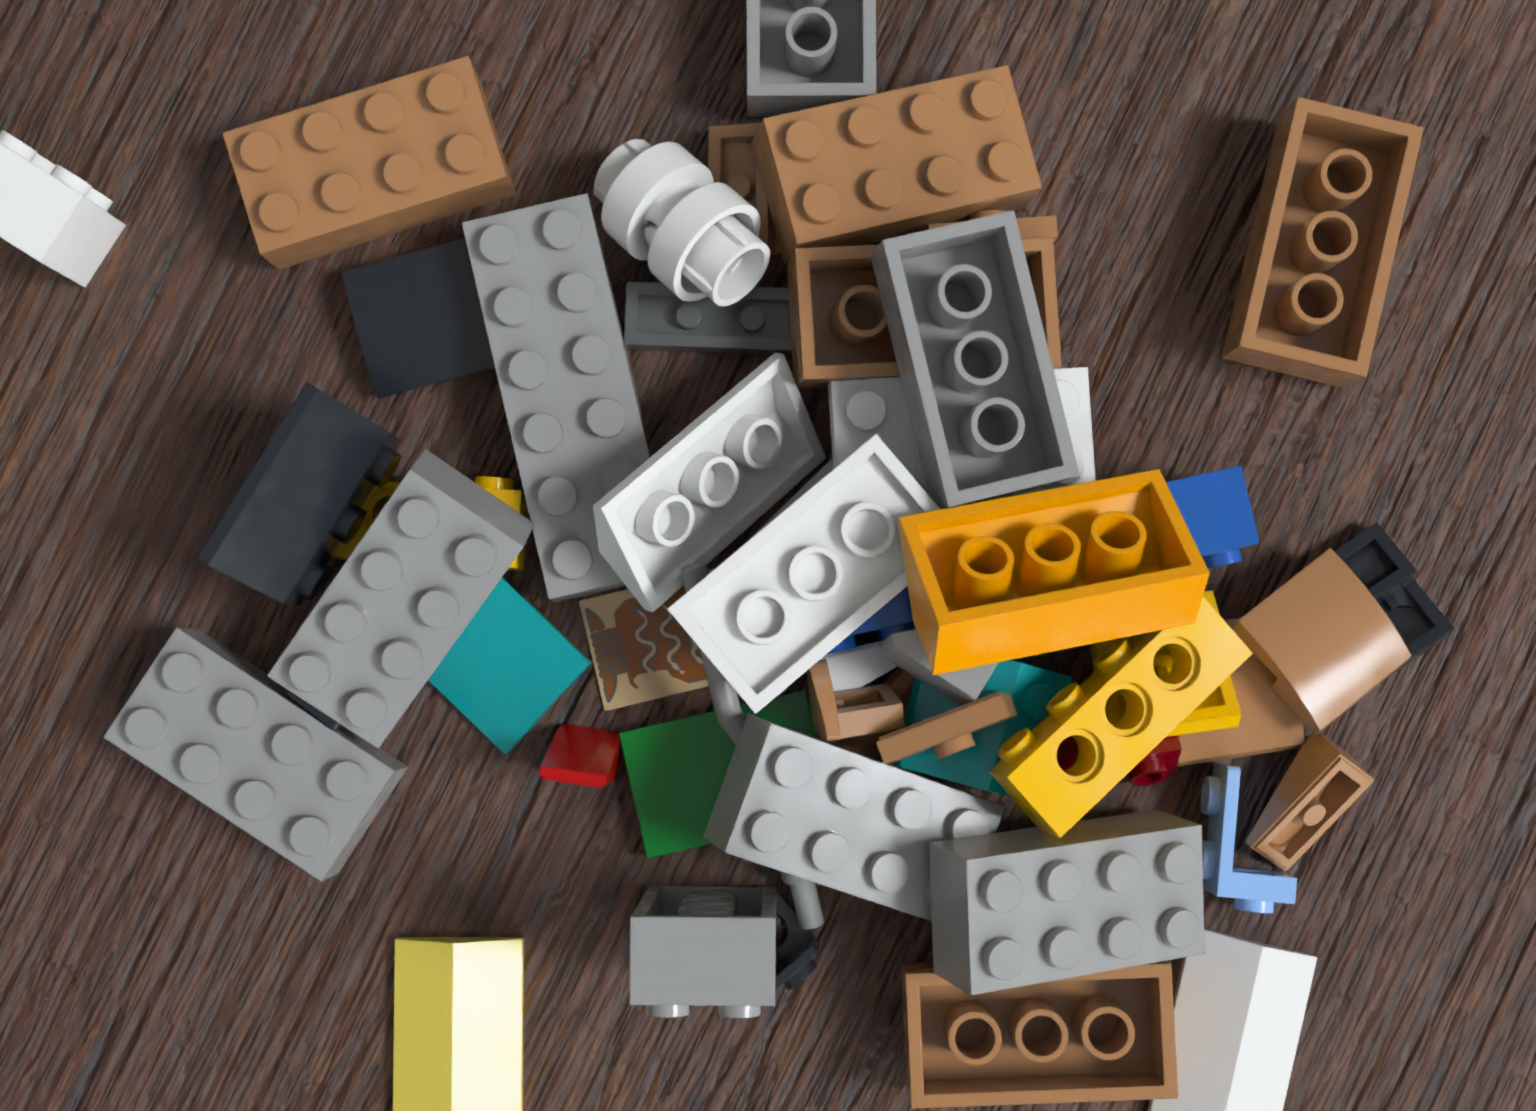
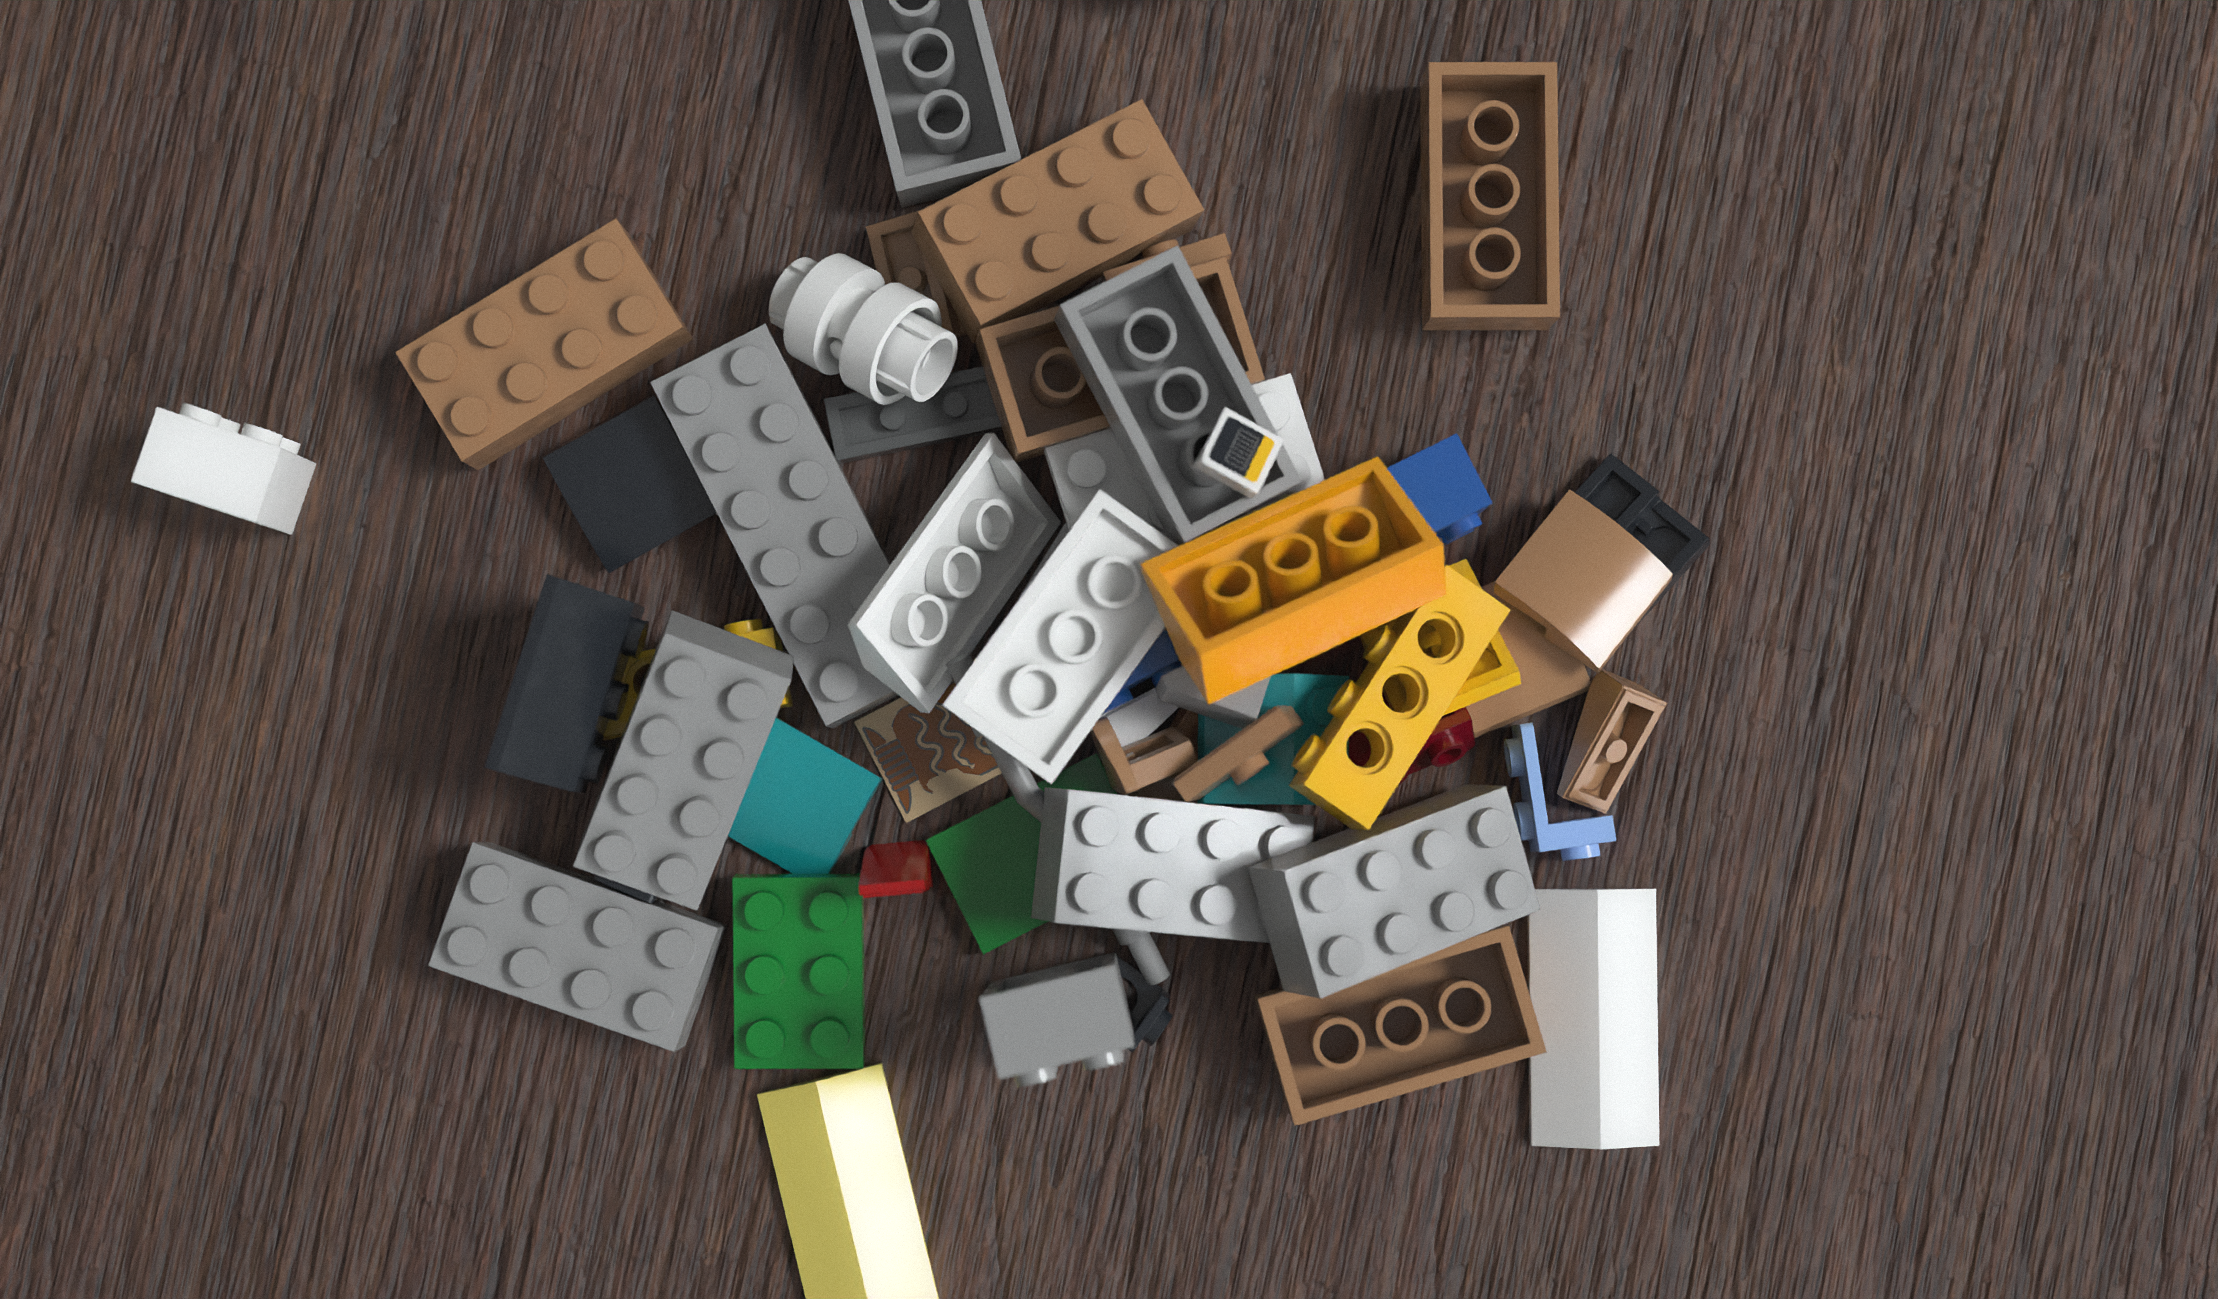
camera: 15 degrees left, 0 degrees up
none -> green plate [732,874,865,1069]
none -> slope [1193,407,1284,499]

